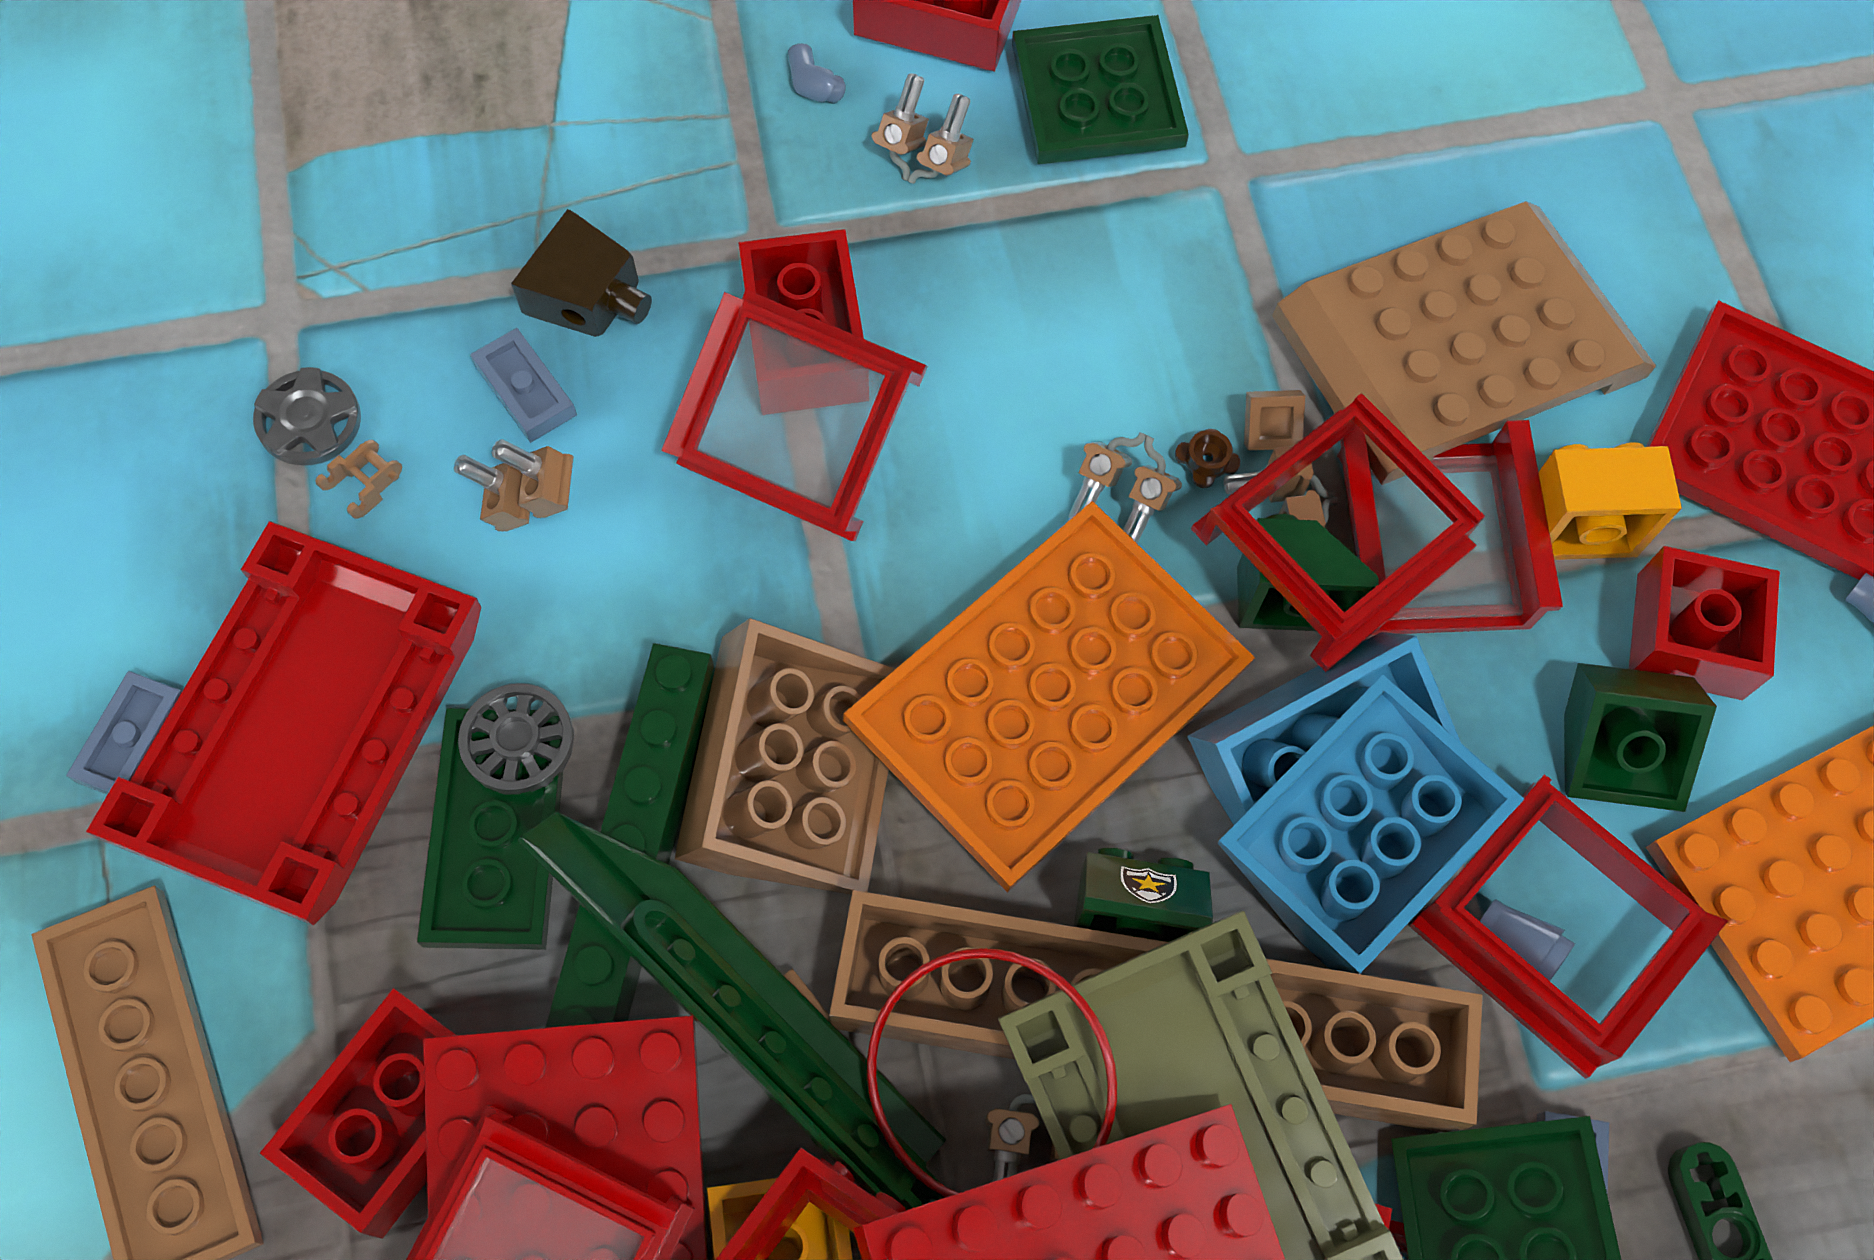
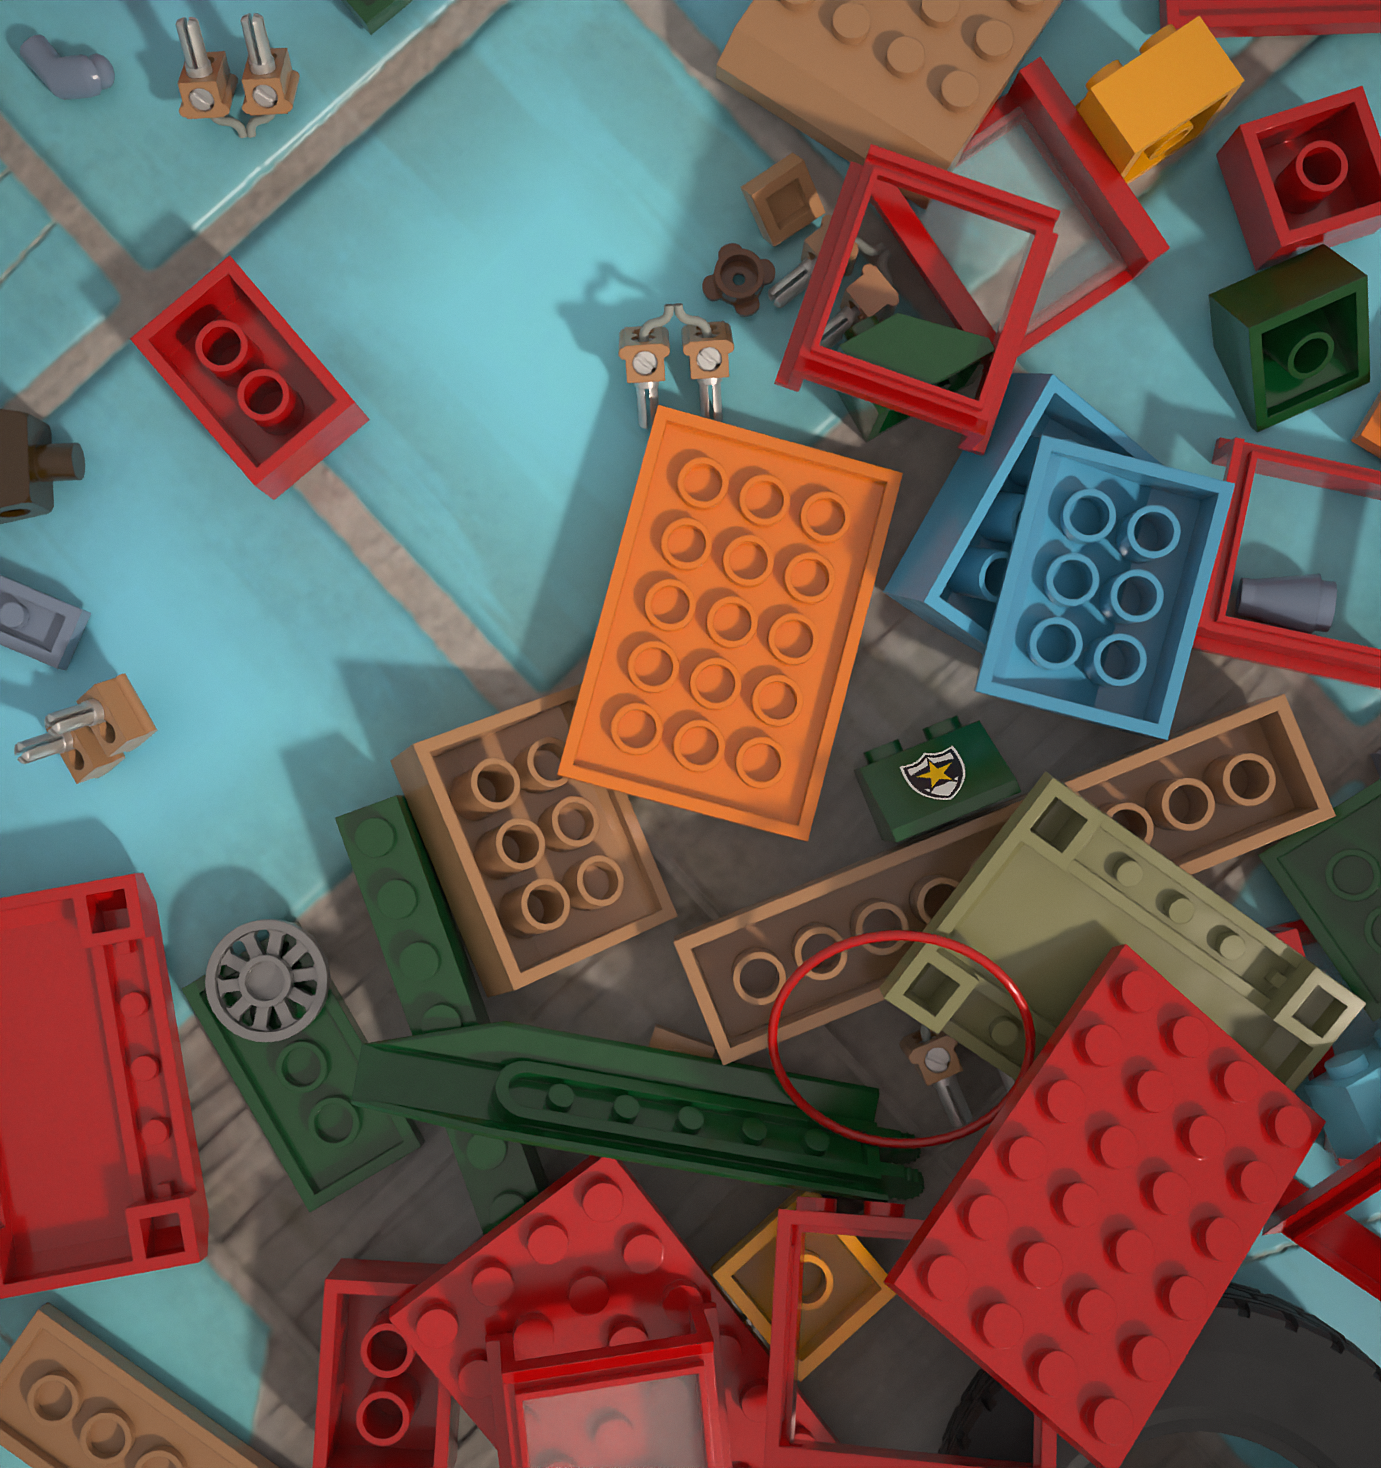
camera: 25 degrees left, 20 degrees up
piece [661,289,928,542] -> none

